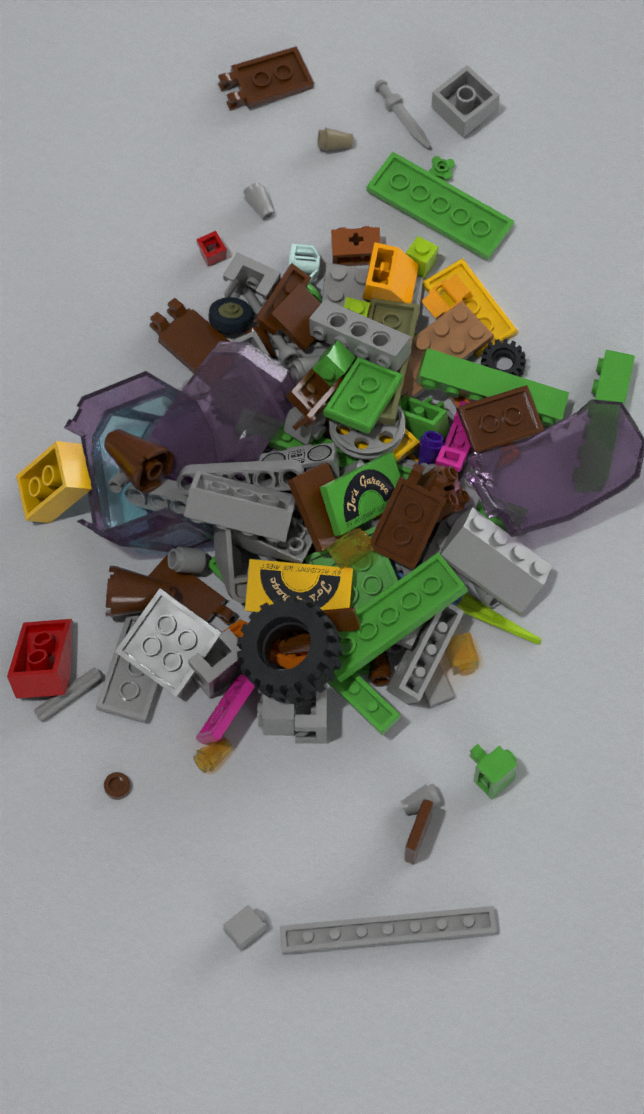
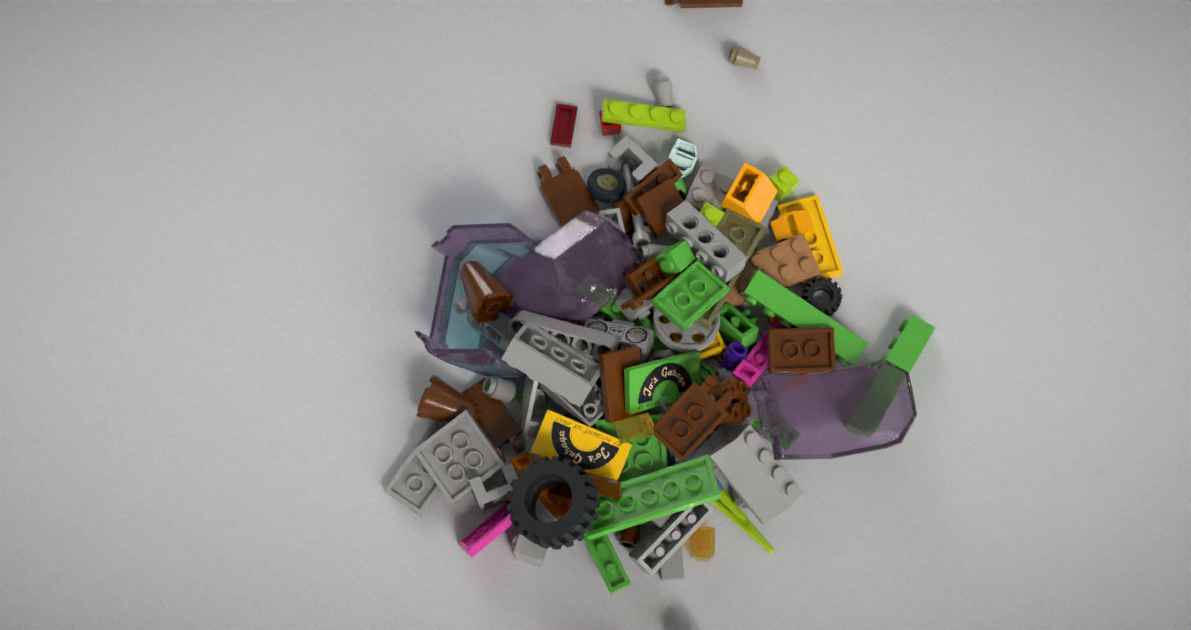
camera: 15 degrees right, 5 degrees up
red slope [7,619,73,699] -> none
yellow brick [16,441,92,523] -> none
light grey axle [34,668,103,722] -> none
reddish brown tile [104,772,131,800] -> none
clear yellow cone [193,737,233,773] -> none
light grey panel [295,683,327,744] -> none
dark orange brick [331,226,381,266] -> none
bright green plate [366,152,514,261] -> none
light grey sword [374,80,430,148] -> none
bright green plate [429,156,455,180] -> none
light grey brick [431,65,500,138] -> none
none -> dark red tile [550,104,578,148]
none -> lime plate [602,99,686,133]

